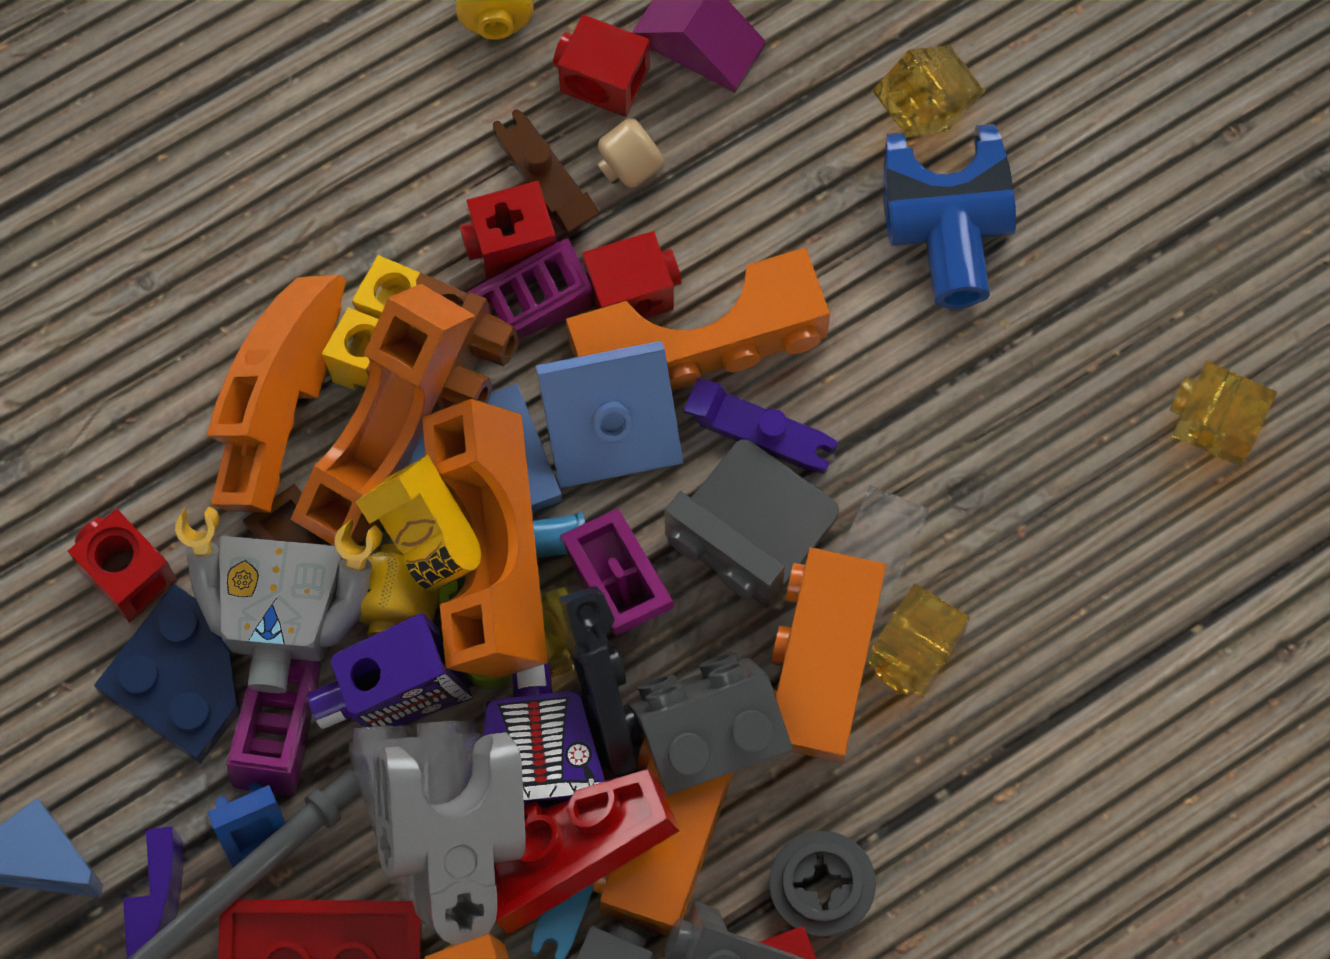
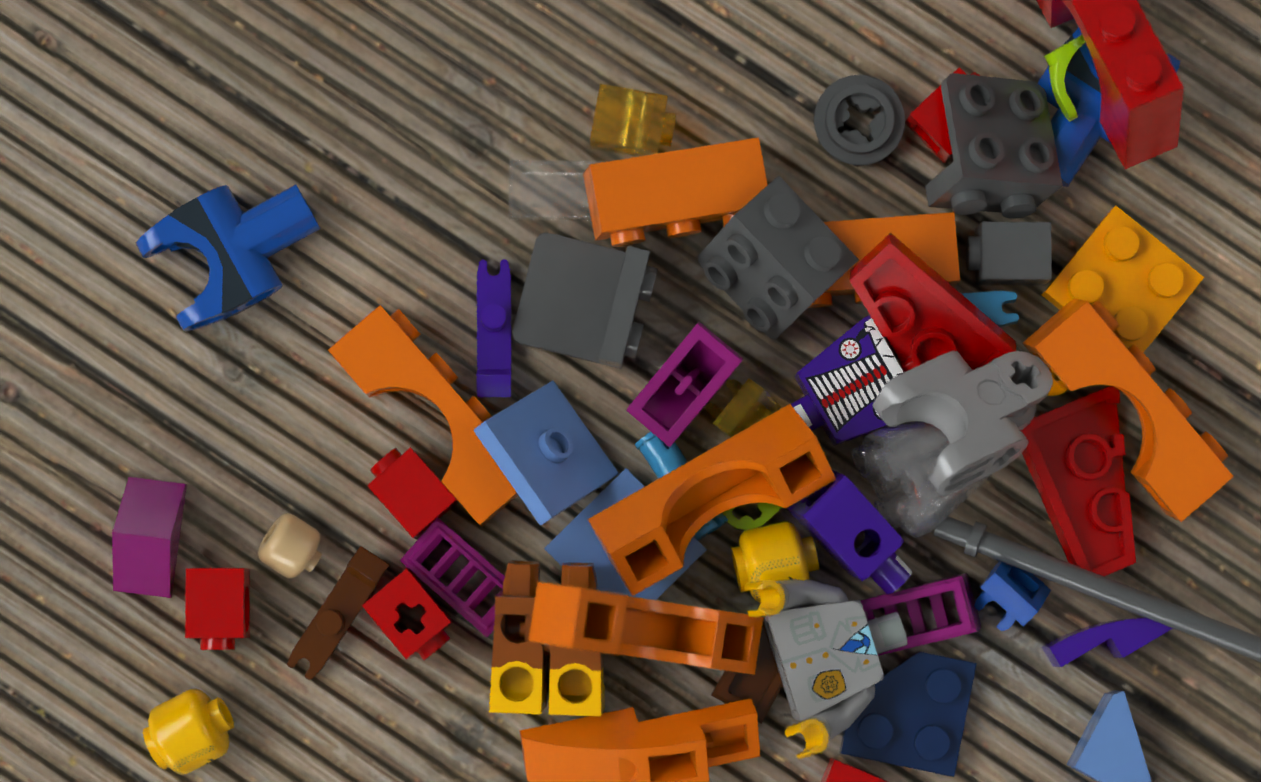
camera: 120 degrees left, 15 degrees up
yellow leg [355,455,481,591] -> none
black hinge [559,586,641,776] -> none
clear yellow brick [872,45,985,137] -> none

